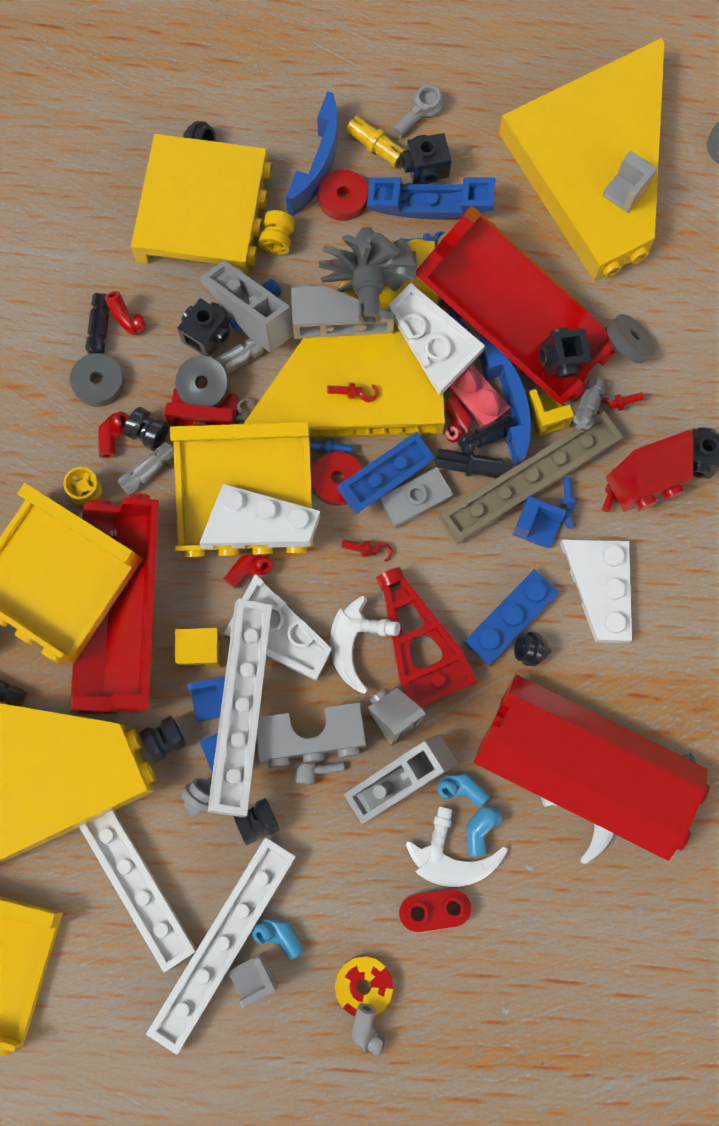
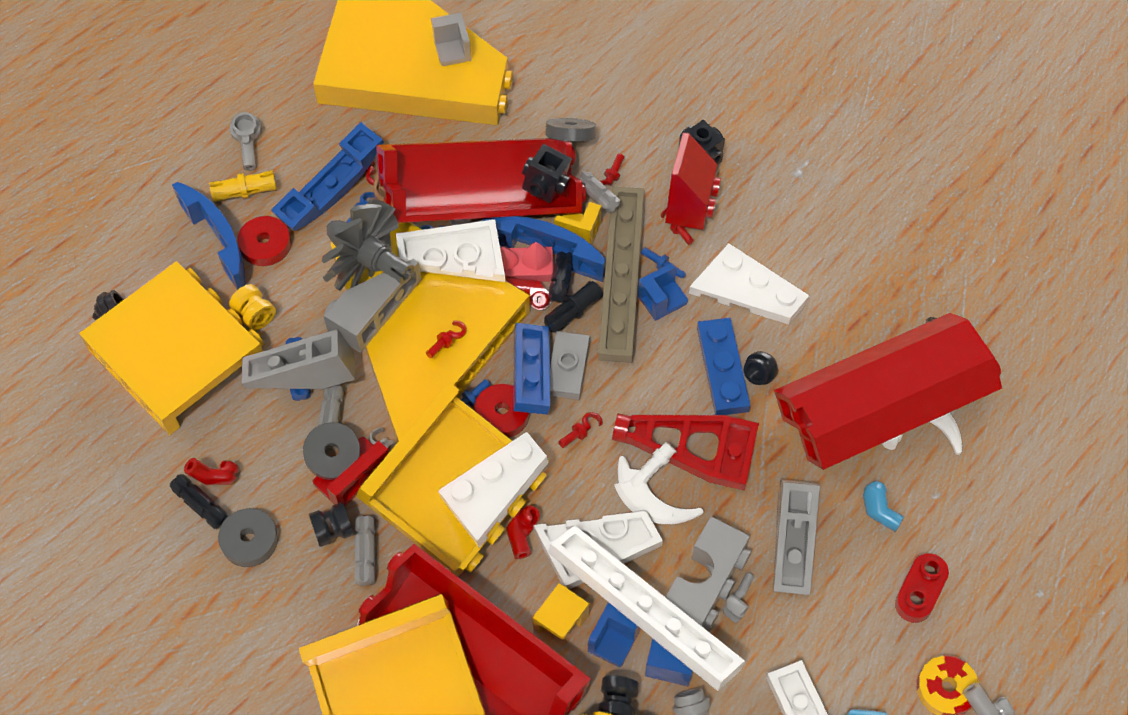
camera: 50 degrees left, 15 degrees down
yellow wheel [63,467,104,508] -> none
red arm [98,411,129,459] -> none
black brick [177,298,230,357] -> none
black wheel [234,797,280,846] -> none
light grey slope [367,688,426,746] -> none
black brick [402,133,452,184] -> none
white piece [406,807,507,887] -> none
dark azure arm [437,773,491,808] -> none

